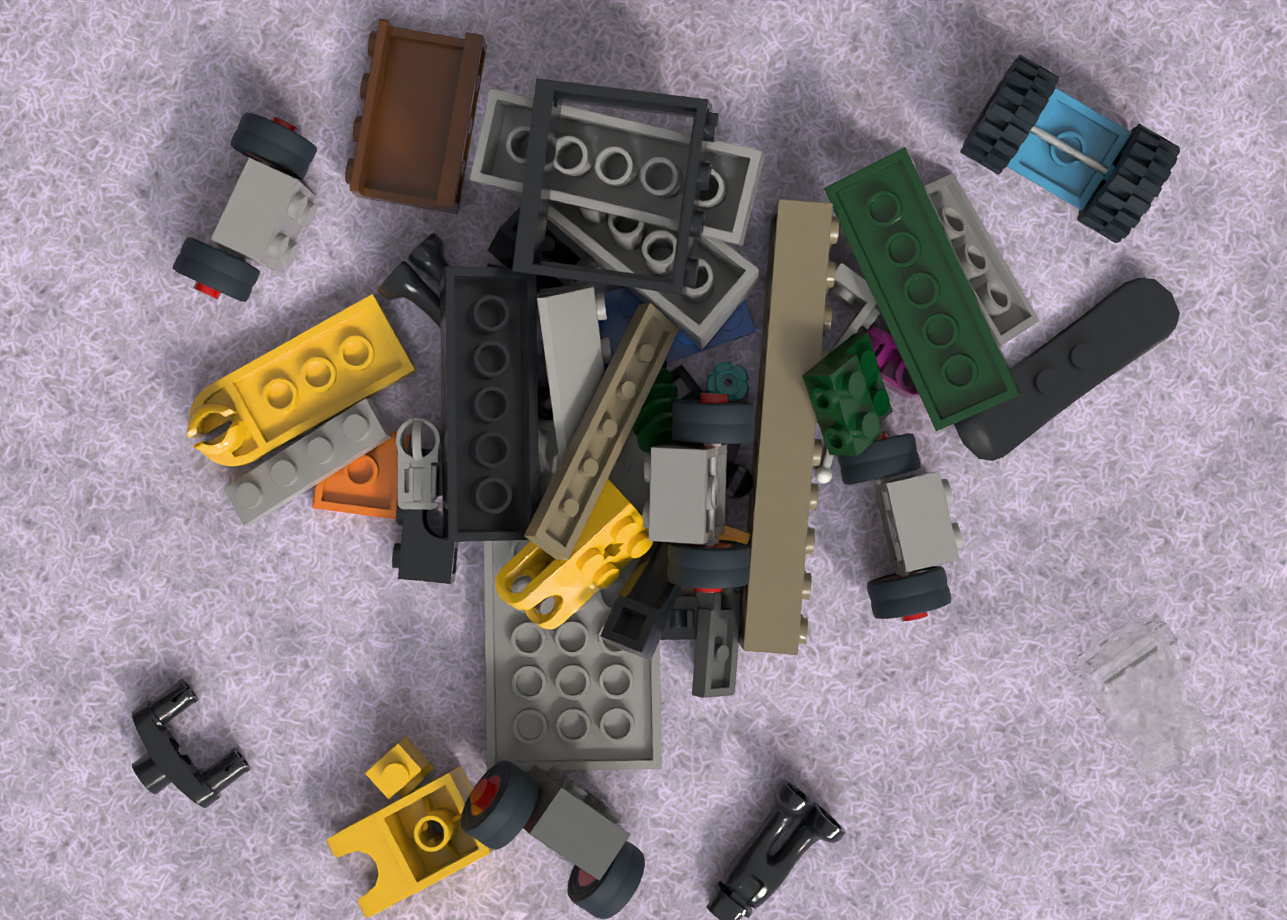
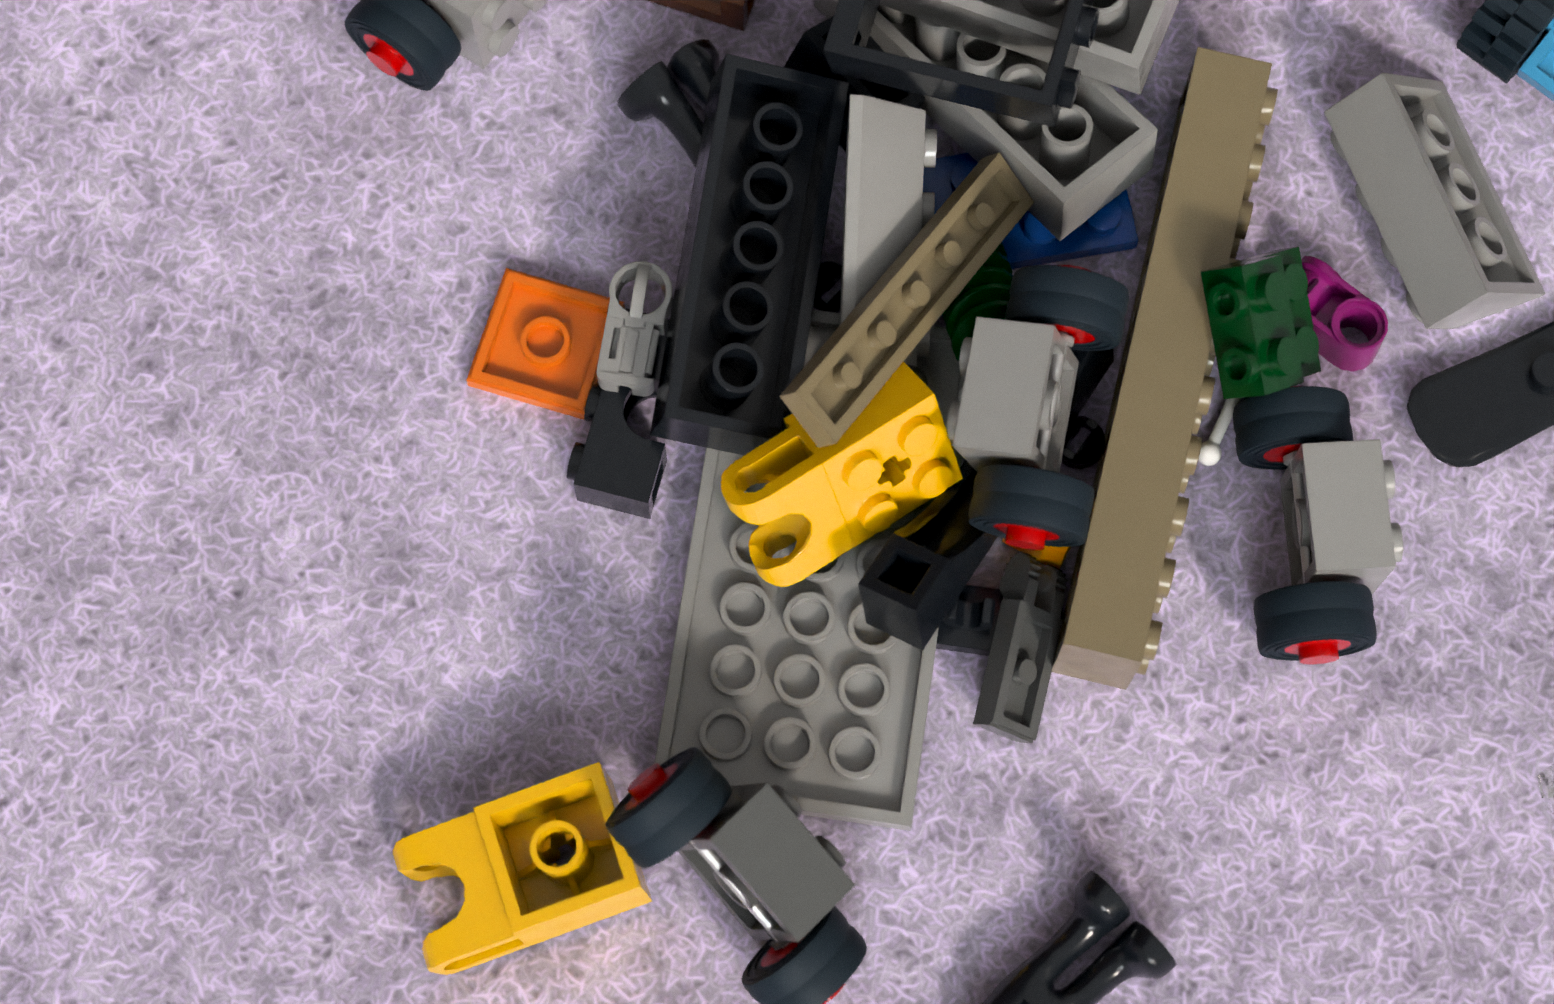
camera: 10 degrees right, 15 degrees down
black connector [132,678,251,808] -> none
yellow plate [187,294,417,466] -> none
light grey plate [223,398,393,526] -> none
yellow brick [365,736,435,800] -> none
dark green plate [824,147,1021,431] -> none
light grey bracket [829,263,881,353] -> none

